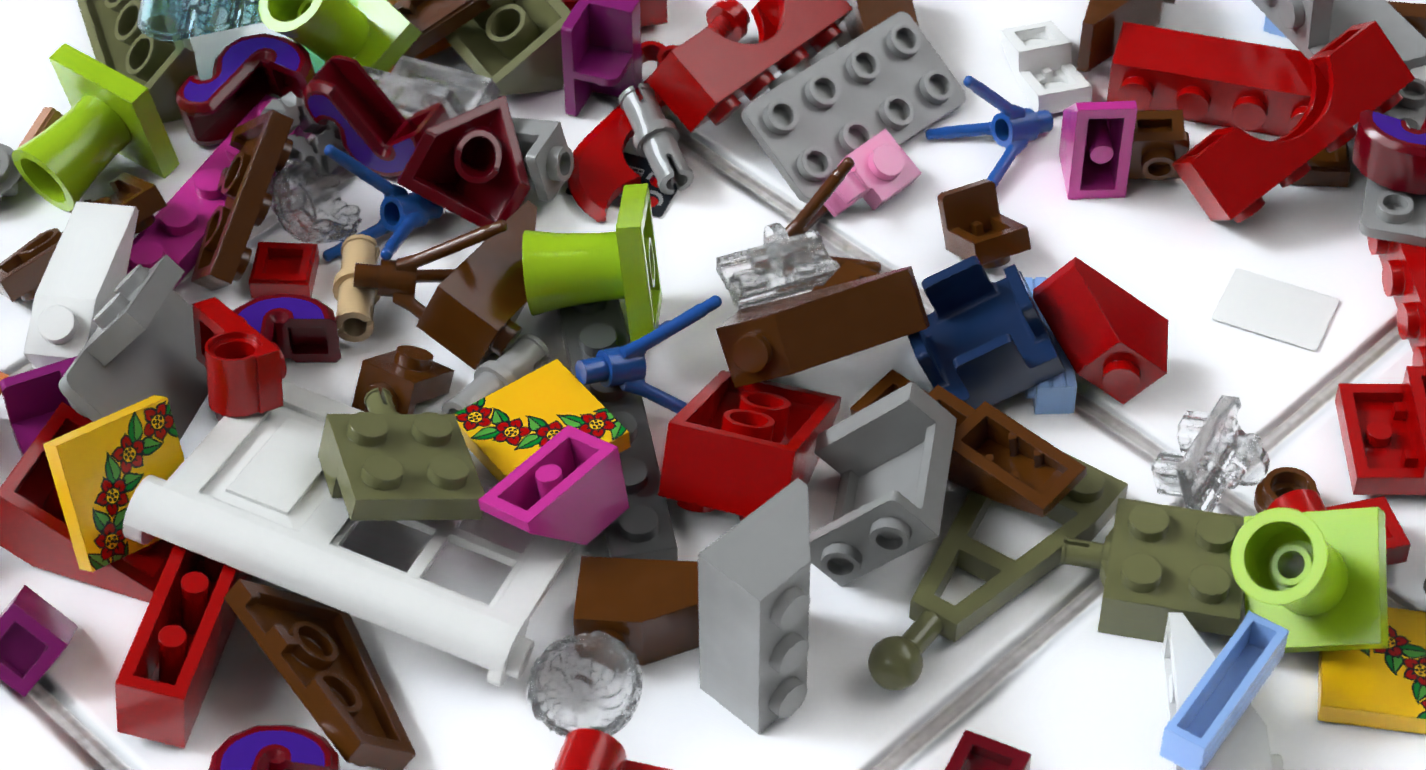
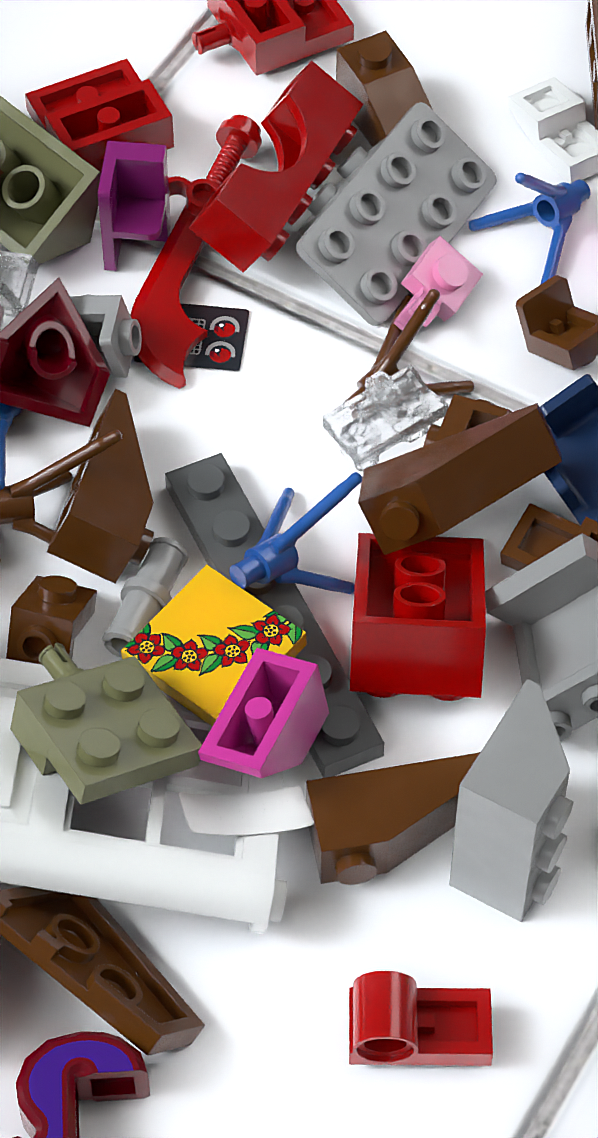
camera: 15 degrees left, 10 degrees up
lime plant [522,183,663,343] -> none
clear hair [526,631,643,738] -> none
light grey pin [618,83,694,195] -> none
none -> white sticker [178,786,314,836]

